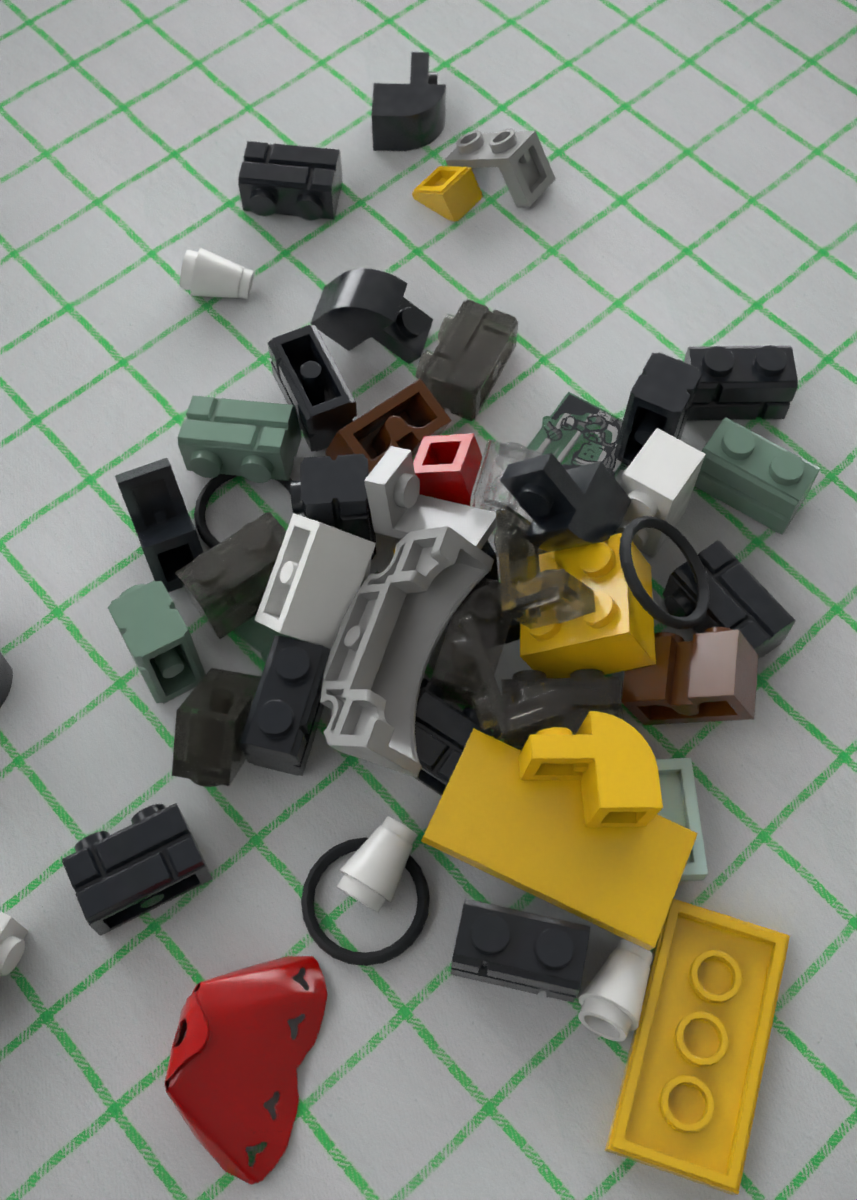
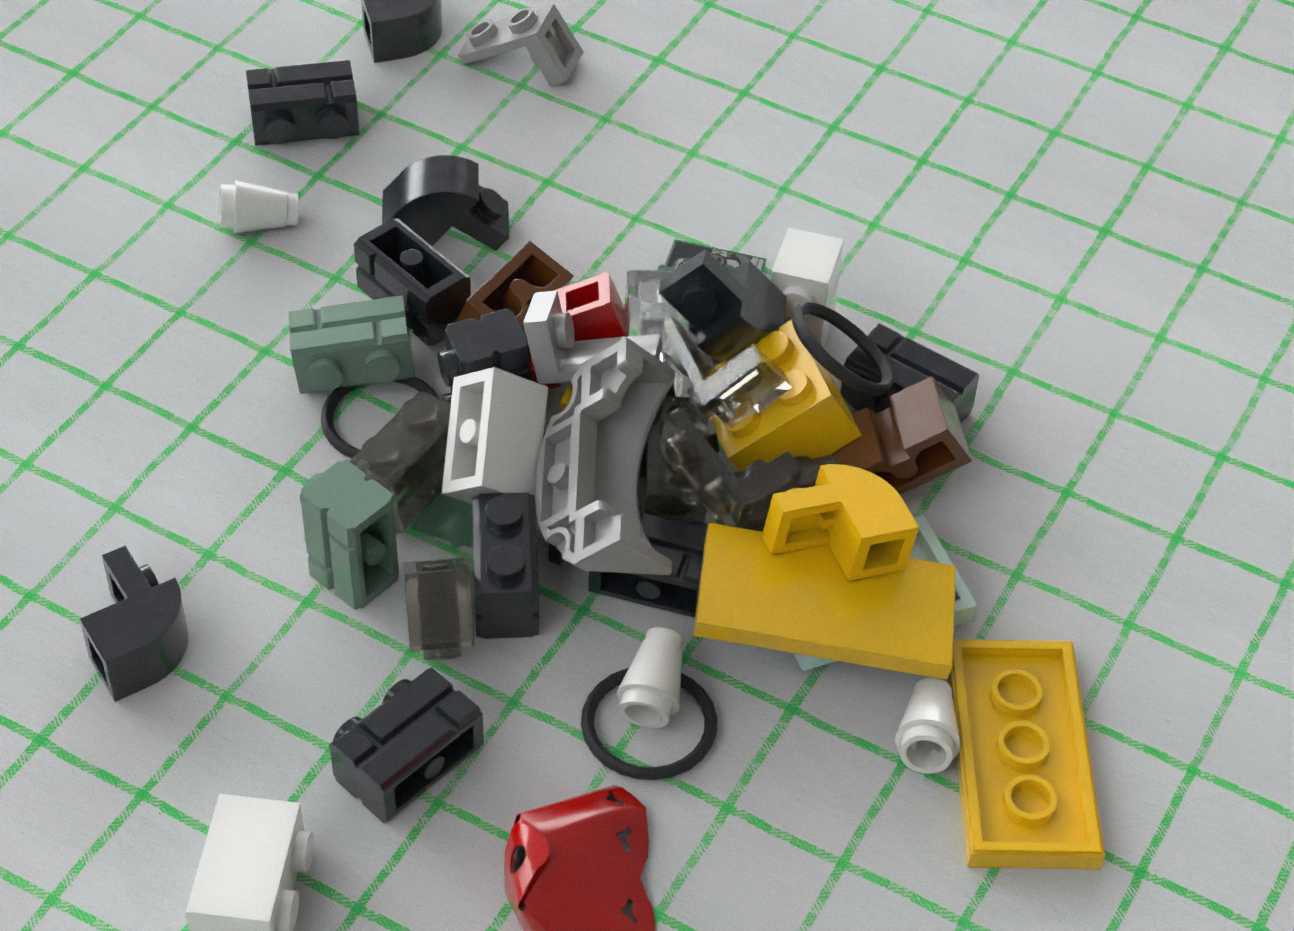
camera: 20 degrees left, 15 degrees down
black brick [115,458,213,593] -> none
yellow slope [411,166,482,222] -> none
clear smoke brick [416,299,518,421] -> none
black brick [451,898,591,1003] -> none
black brick [614,352,702,467] -> none
black brick [684,345,798,420] -> none
sand green brick [694,417,821,535] -> none

